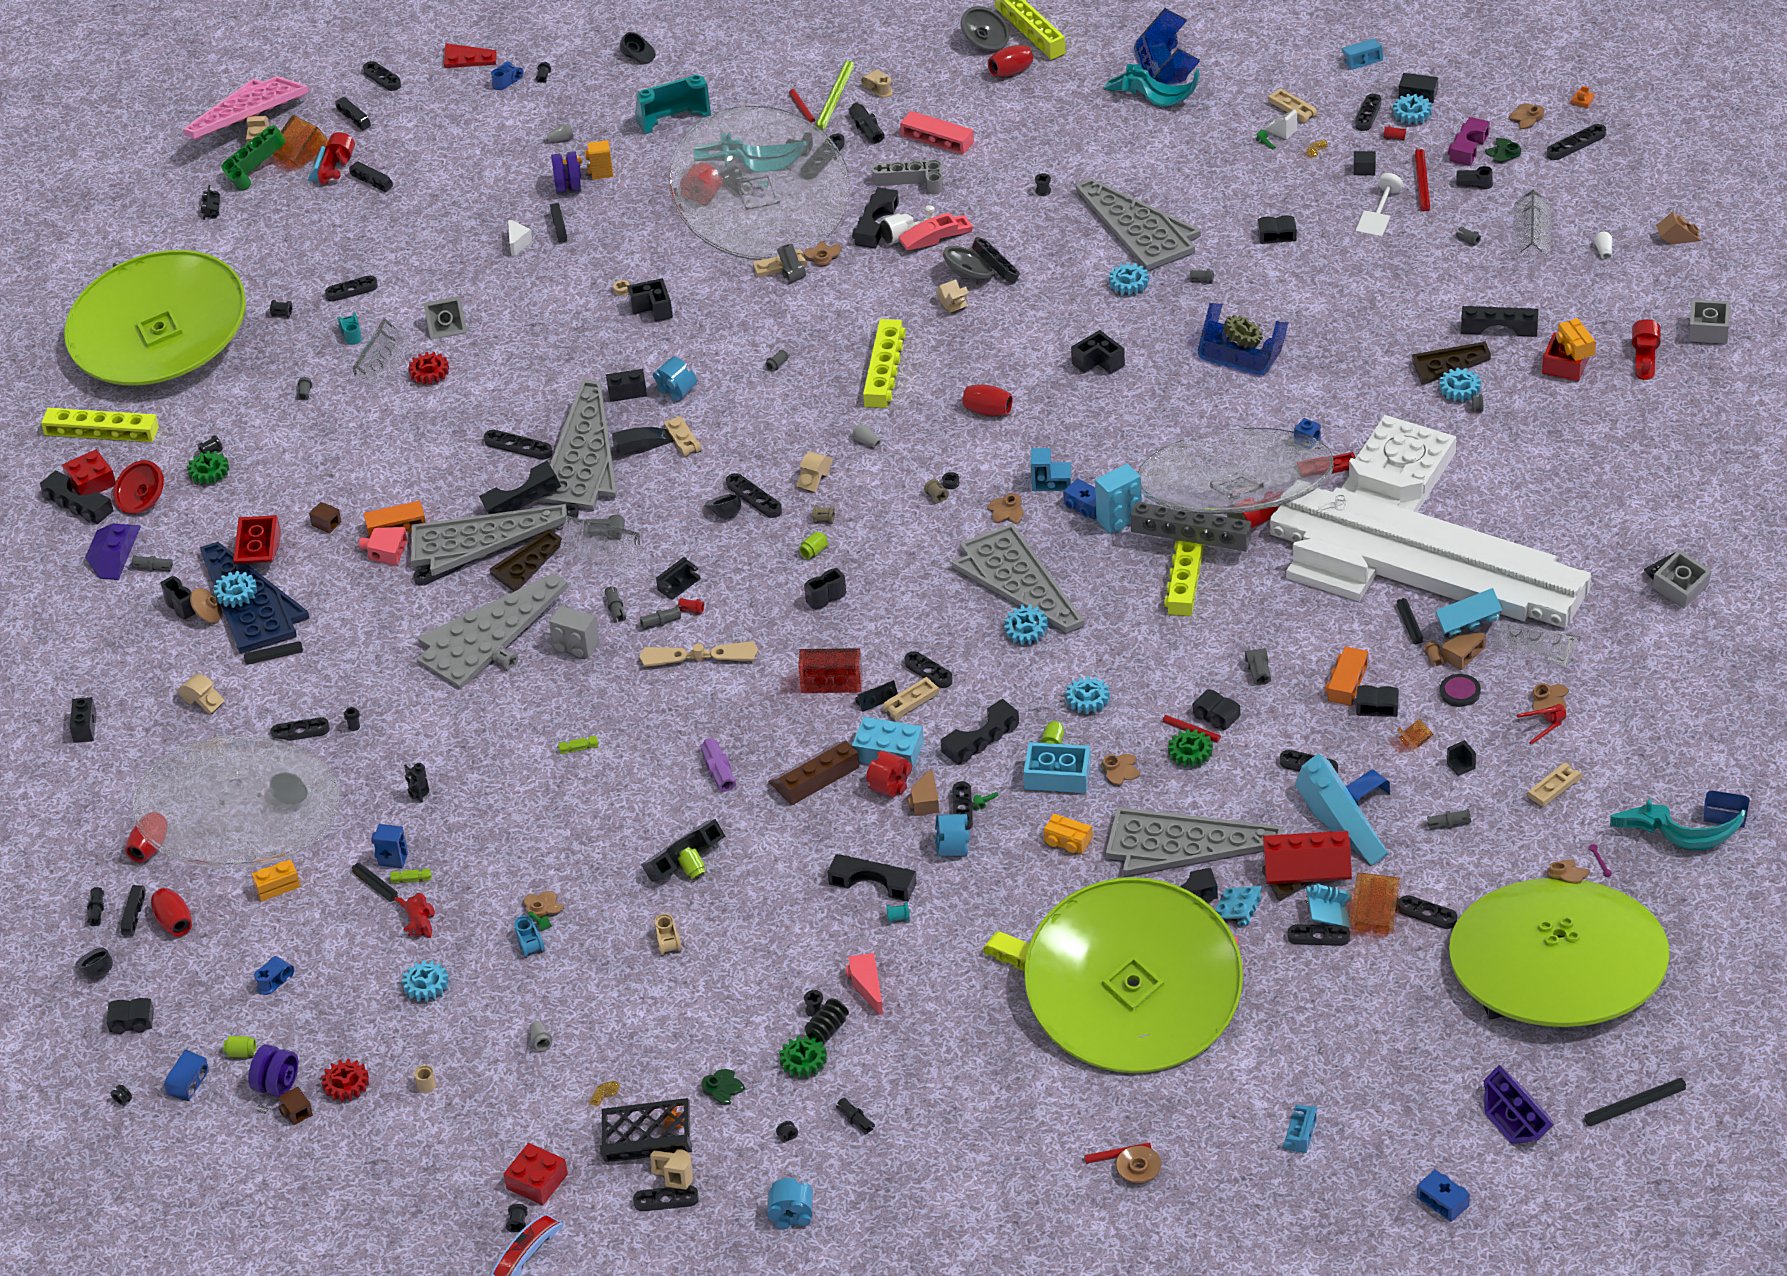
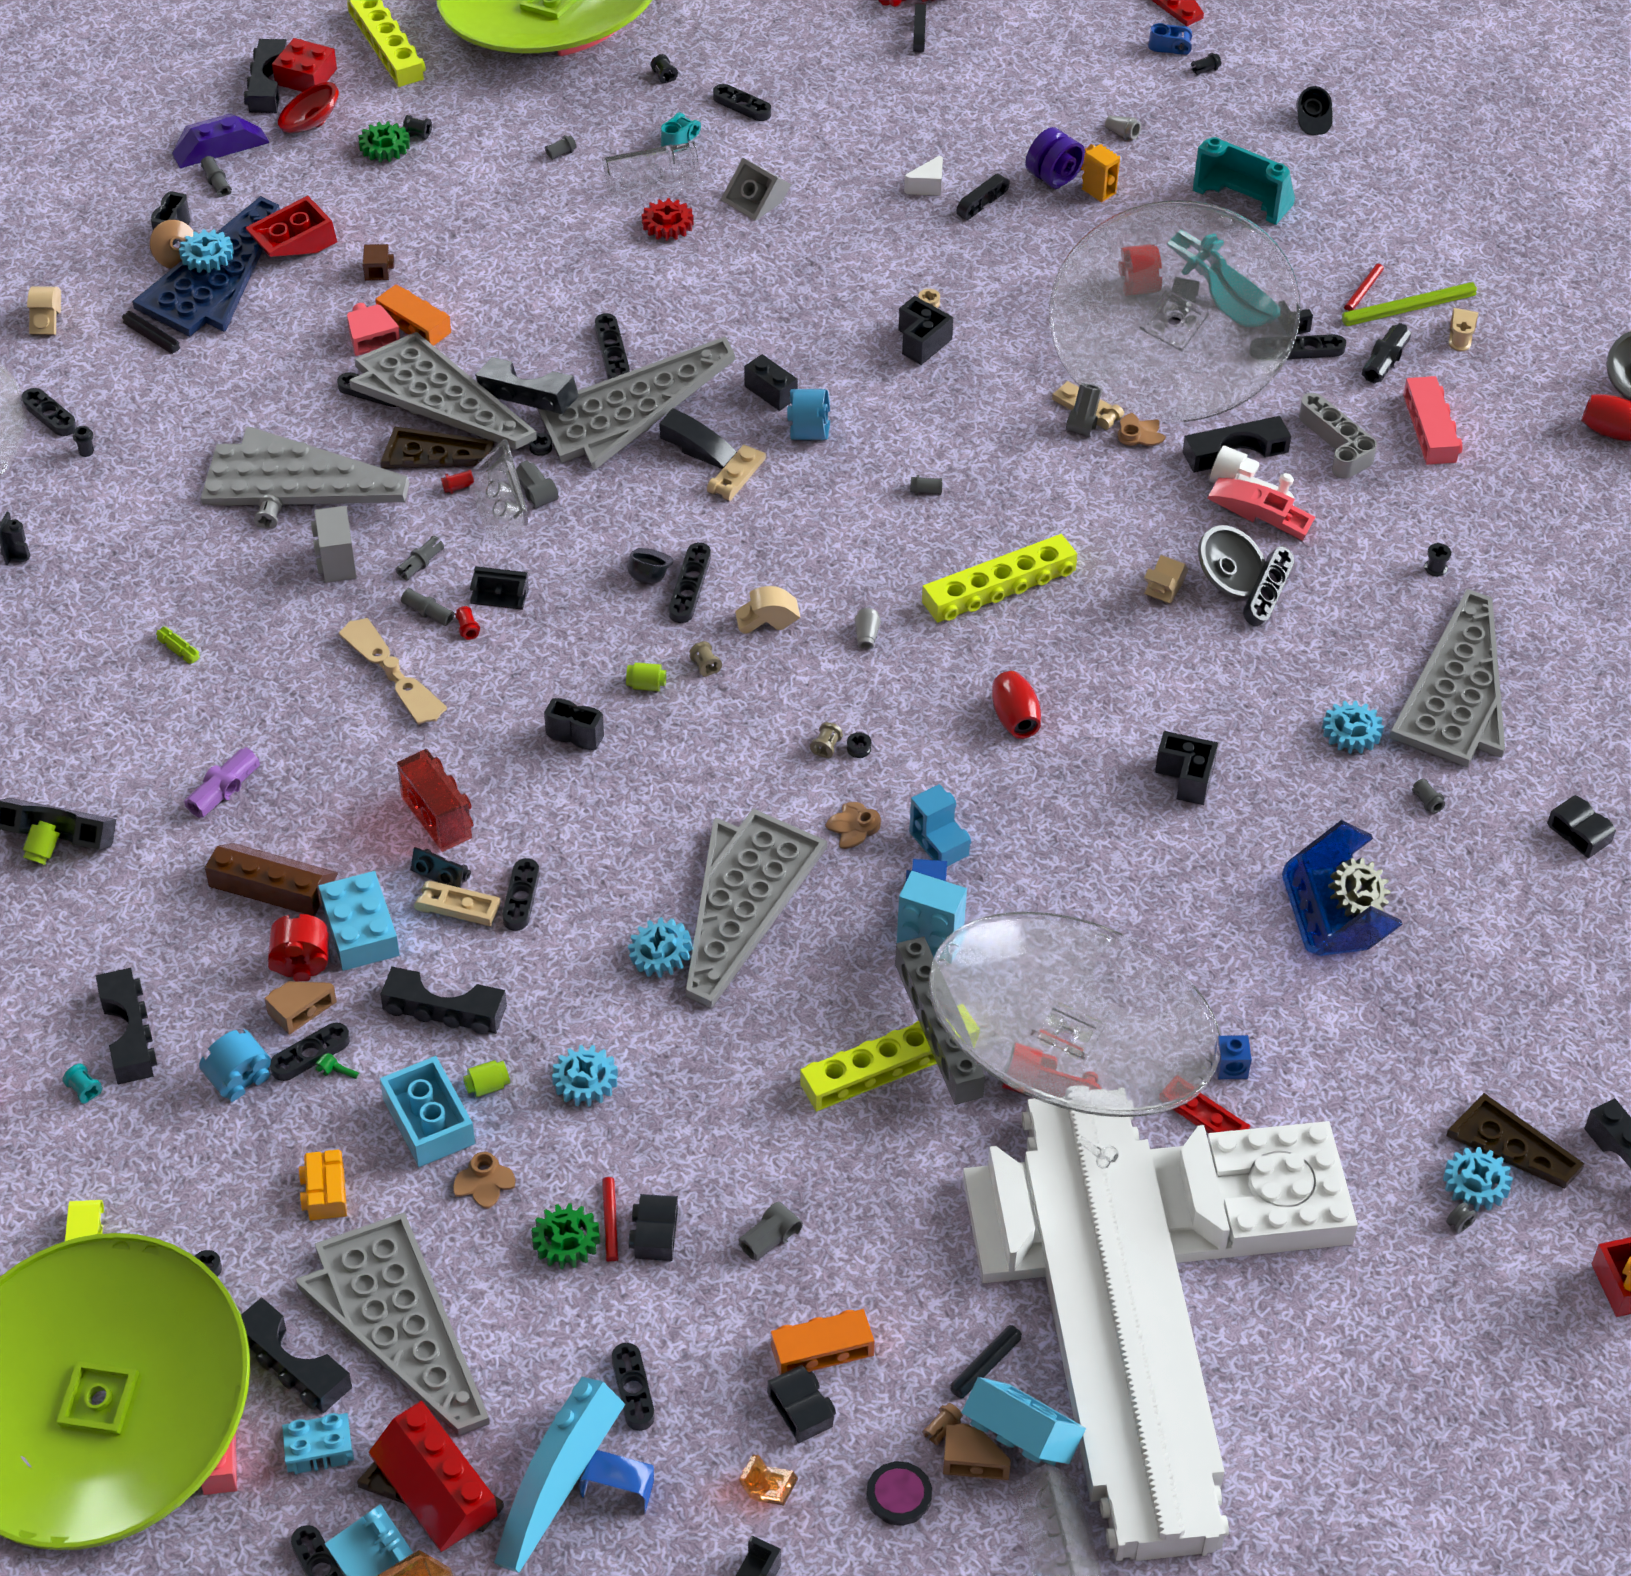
camera: 50 degrees right, 5 degrees up
none -> red pin [441,470,475,494]

